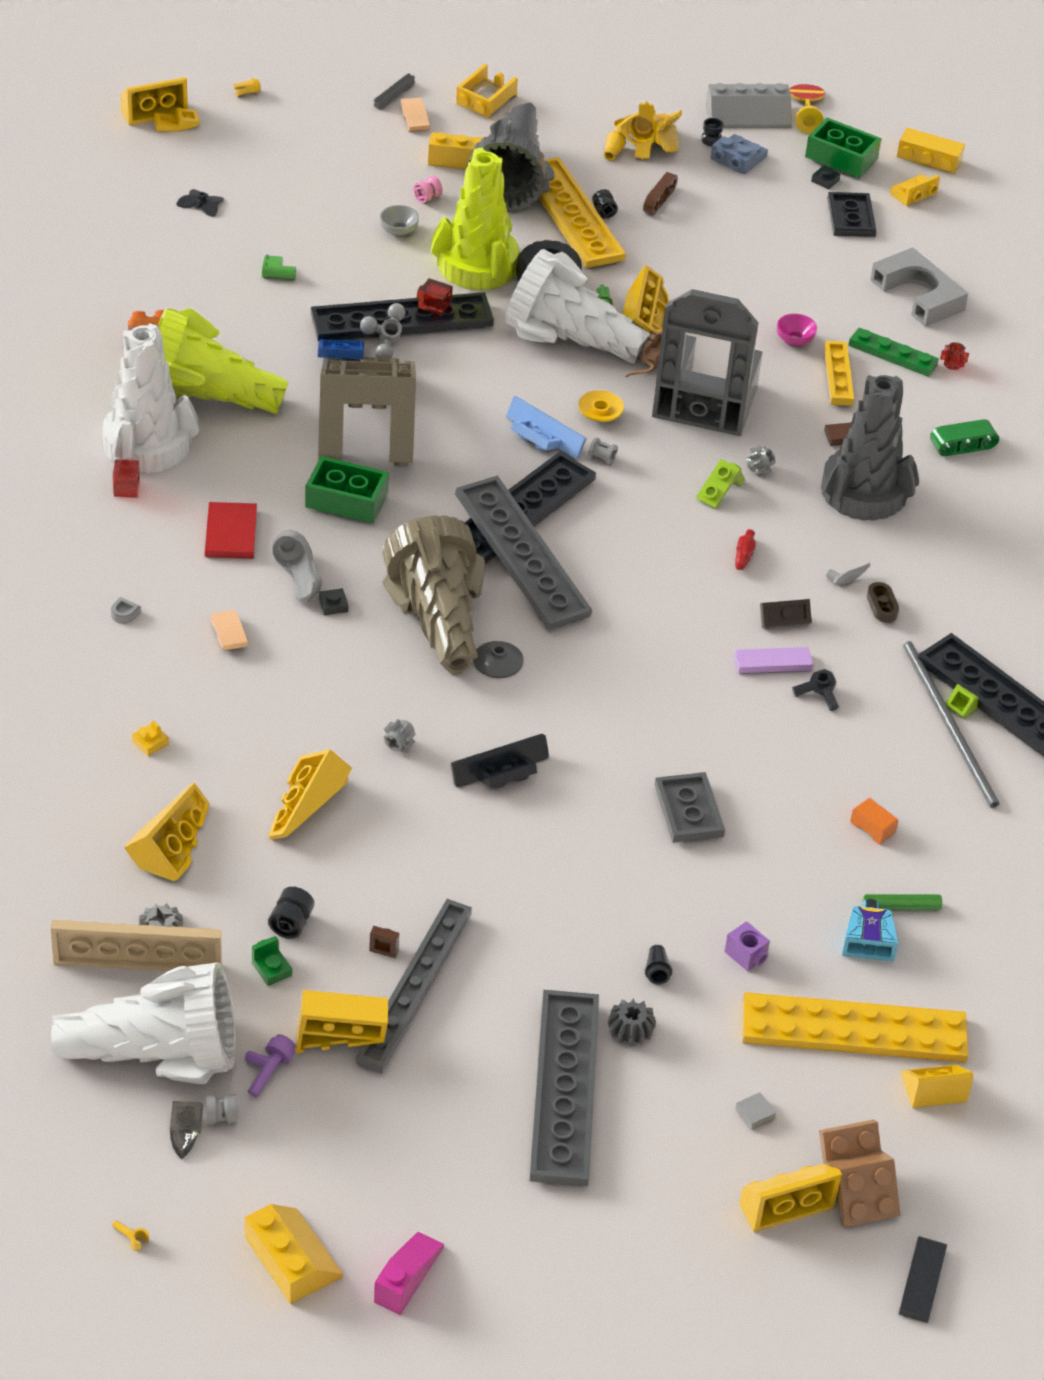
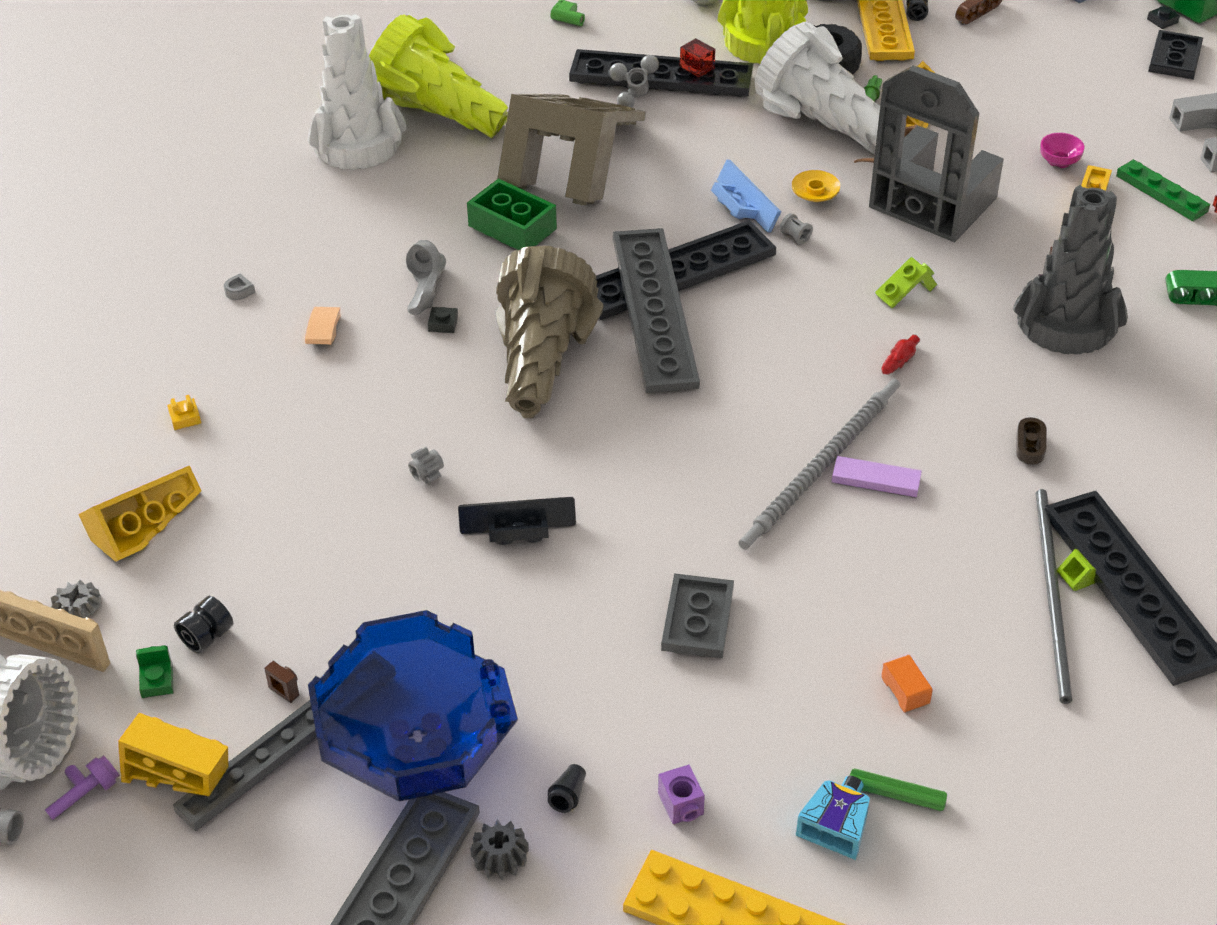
camera: 25 degrees right, 0 degrees up
clear red brick [113,459,140,498] -> none
red tile [205,502,257,558] -> none
yellow wedge [268,749,352,840] -> none
blue tile [318,339,364,359] -> none
dark grey dish [473,641,524,678] -> none
light grey gear [746,445,775,475] -> none
dark brown plate [760,599,812,628] -> none
black piece [792,669,839,711] -> none
light grey bar [826,562,871,585] -> none
none -> clear blue windscreen [308,610,518,802]
none -> light grey hose [738,379,900,550]

